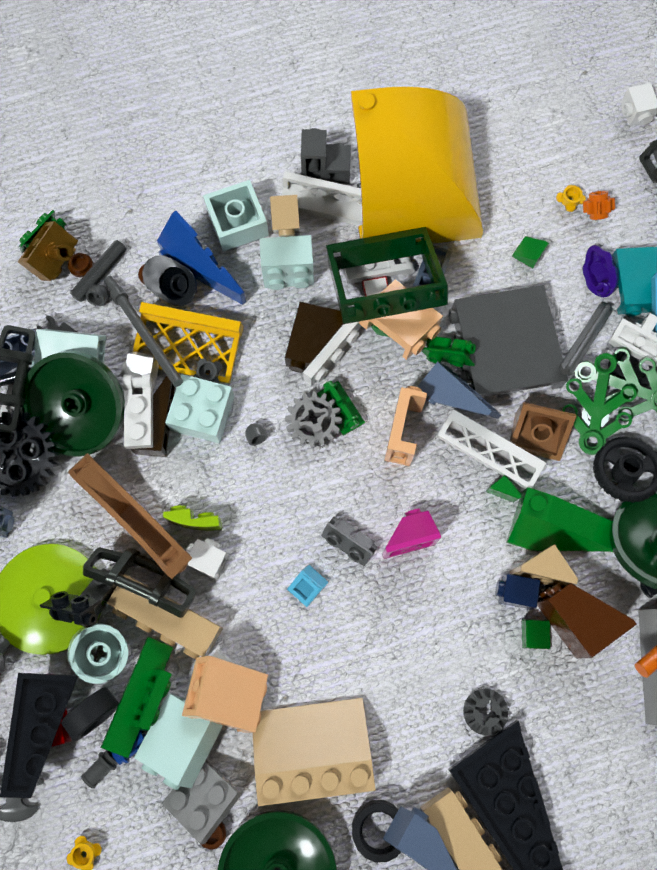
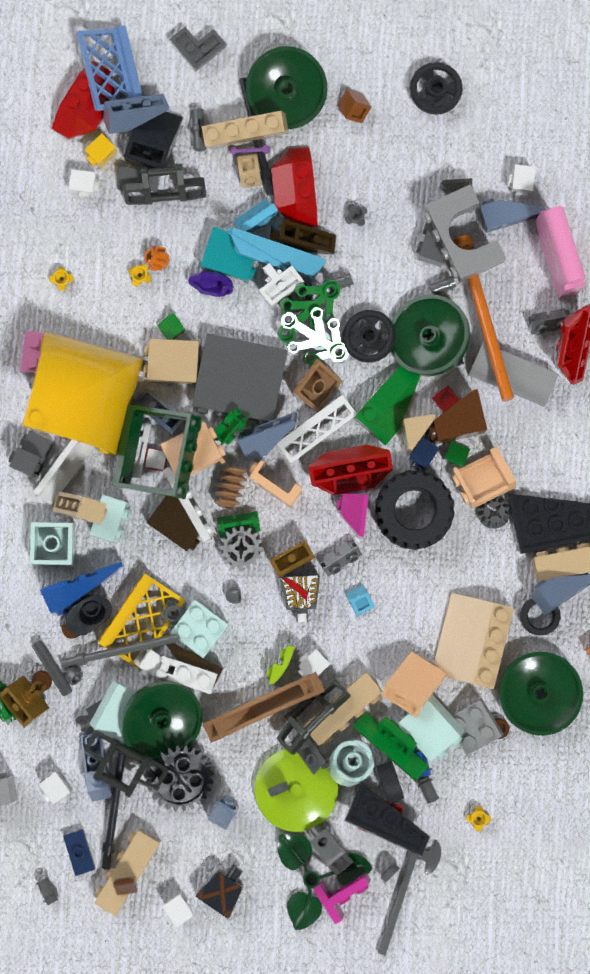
camera: 65 degrees left, 10 degrees up
black hinge [40,591,101,627] -> none
green slope [486,475,522,503] -> none
dark grey axle [559,303,612,376] -> none
none -> yellow plate [49,267,74,291]
none -> tan brick [144,339,200,385]
none -> medium nougat piece [214,466,249,511]
none -> dark grey tile [268,781,289,797]
none -> pearl gold brick [270,540,315,578]
none -> torso [280,575,320,622]
none -> red wedge [308,444,393,495]
none -> black tyre [375,470,455,550]
none -> red tile [432,385,460,413]
none -> light nougat panel [451,446,516,509]

